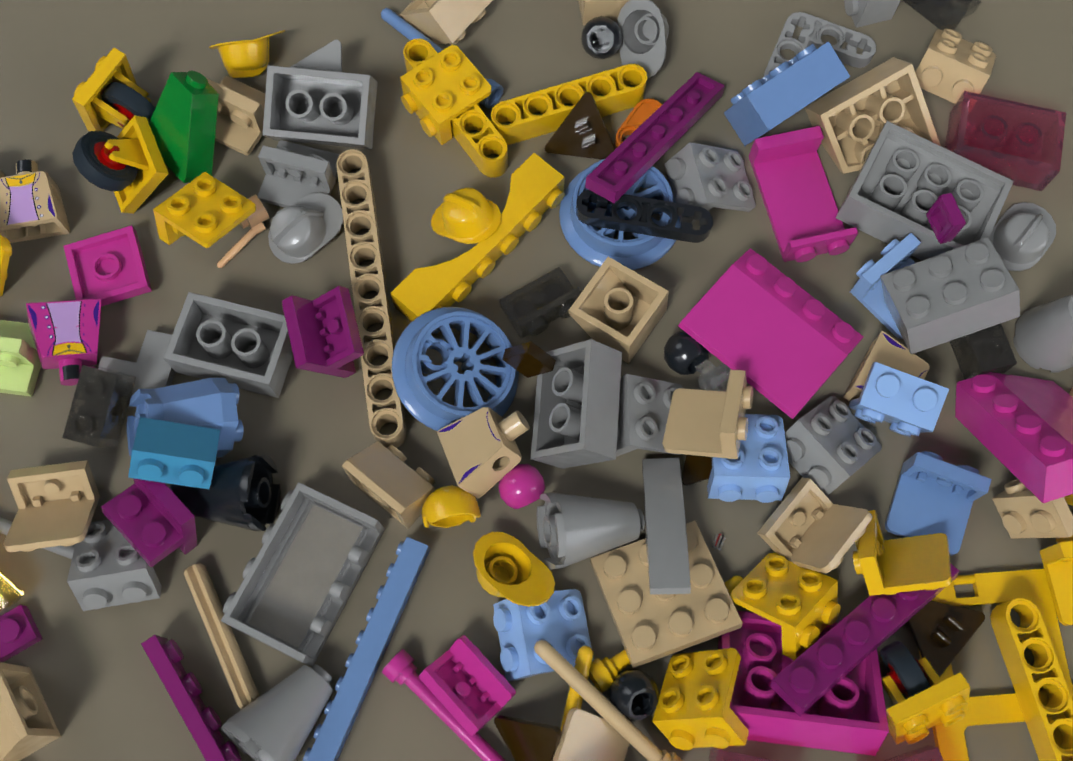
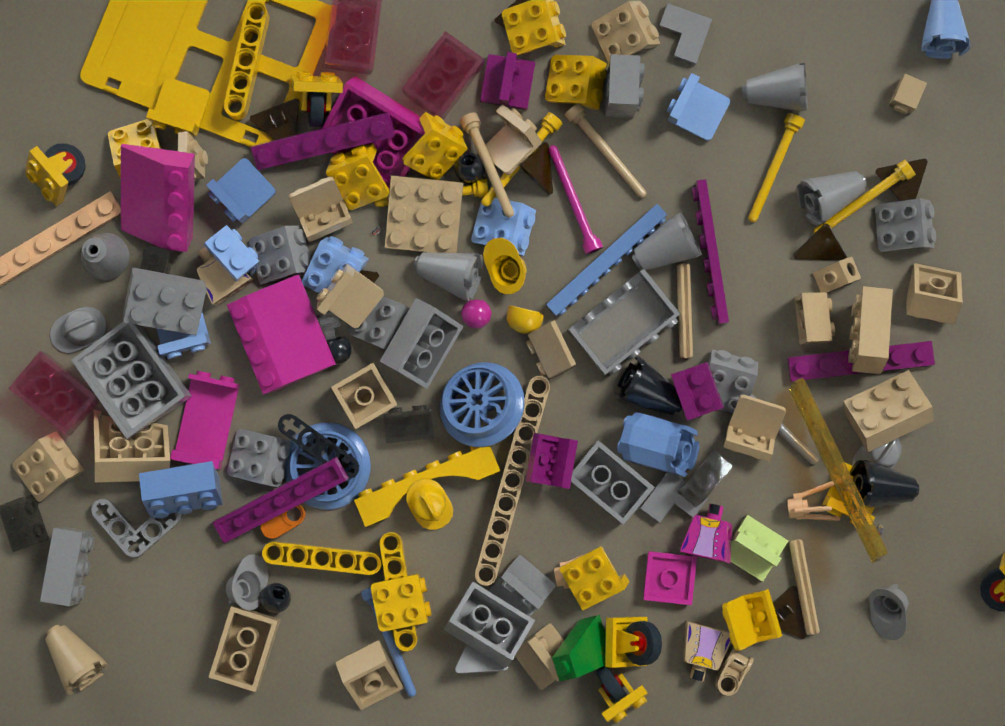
camera: 155 degrees left, 15 degrees up
dark azure brick [128,417,220,490] -> none
yellow piece [209,30,285,79] -> none
light grey piece [268,192,343,264] -> none
dark pink bracket [418,635,516,737] -> none
tan torso [437,407,530,499] -> none
dark brown tile [502,341,556,378] -> none
dark brown piece [545,91,615,160] -> none
light grey slope [642,458,691,594] -> none
yellow bracket [853,510,952,596] -> none
magenta tile [926,193,966,244] -> none

